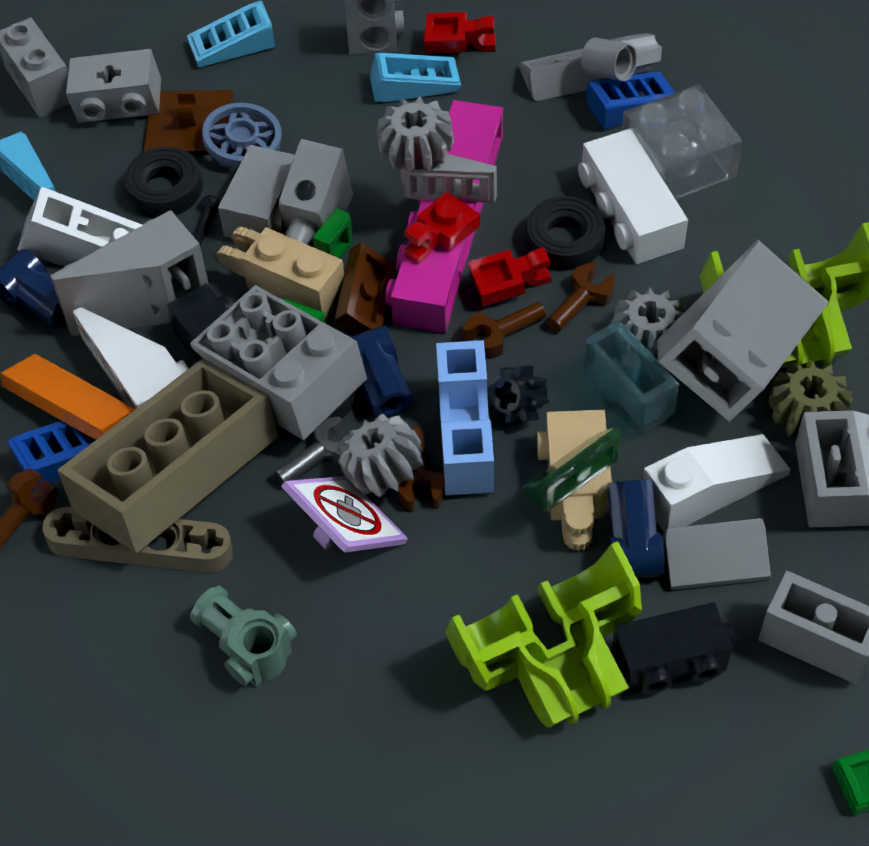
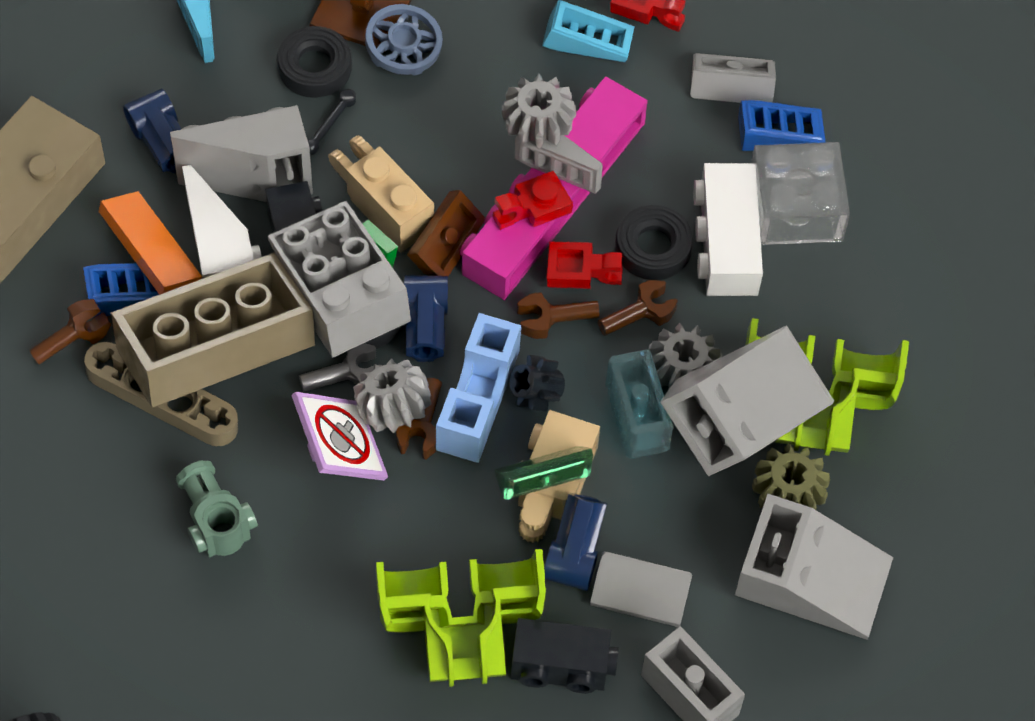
camera: 15 degrees right, 5 degrees up
white slope [17,186,142,266] -> none
light grey brick [218,145,295,238] -> none
light grey torso [279,139,353,246] -> none
green tile [312,208,353,259] -> none
light grey piece [581,33,662,82] -> none
white slope [643,434,791,532] -> none

